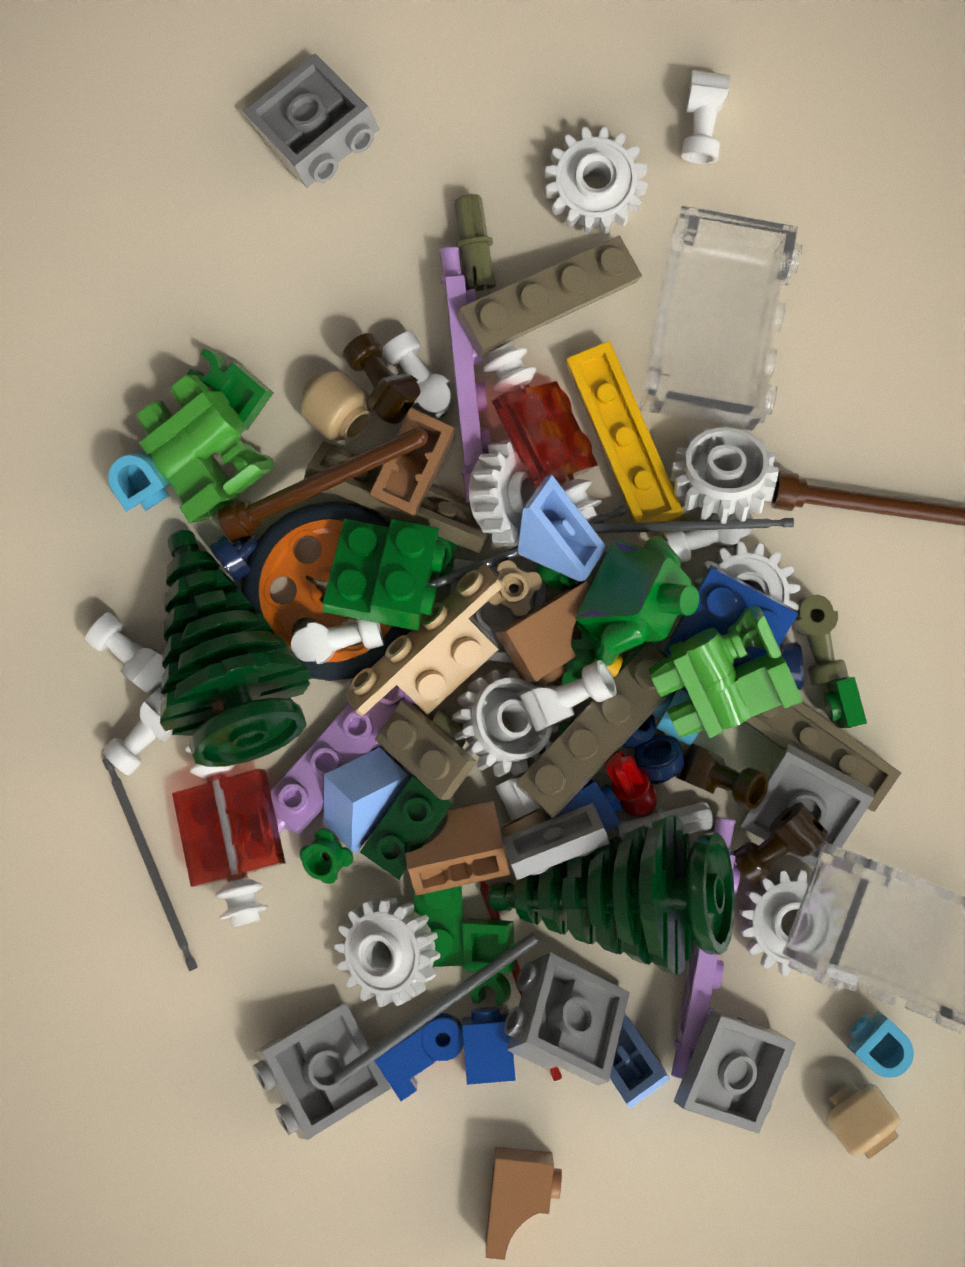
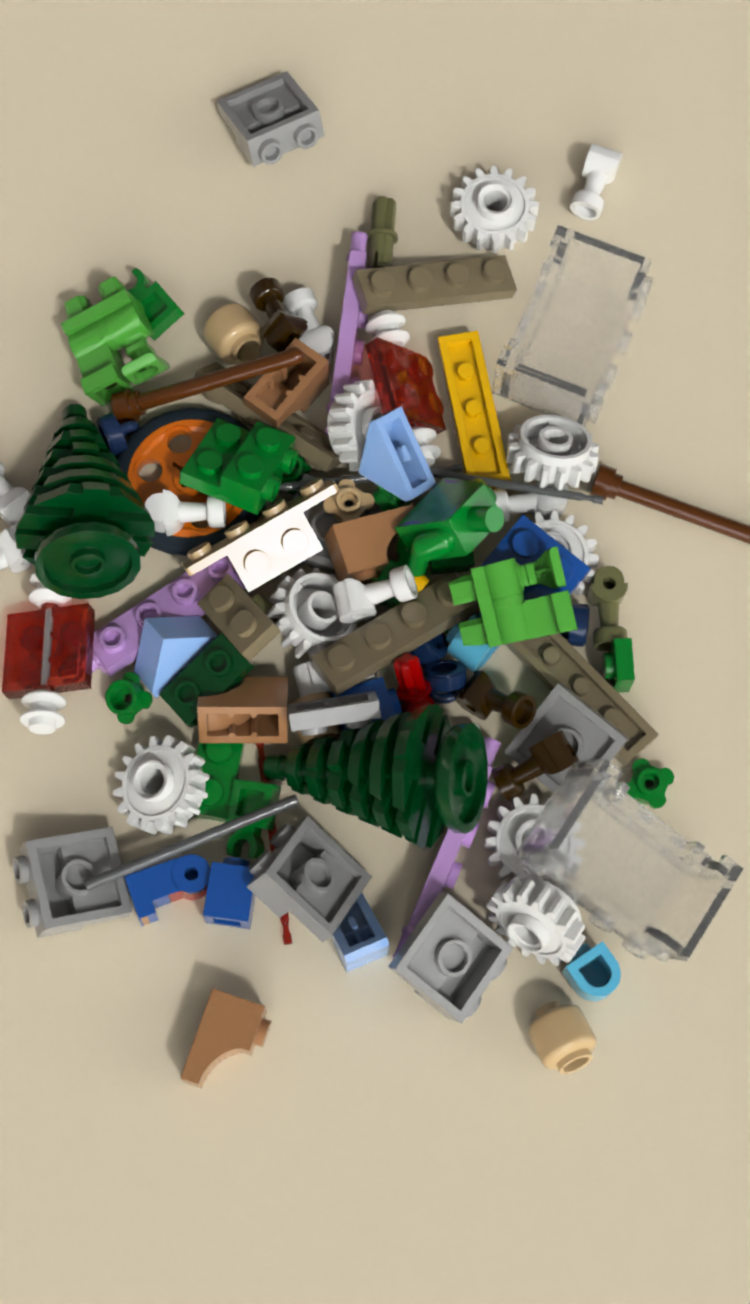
camera: 10 degrees right, 15 degrees down
medium azure plate [108,450,170,512] -> none
none -> white gear [487,877,586,966]
none -> green plate [624,759,674,809]

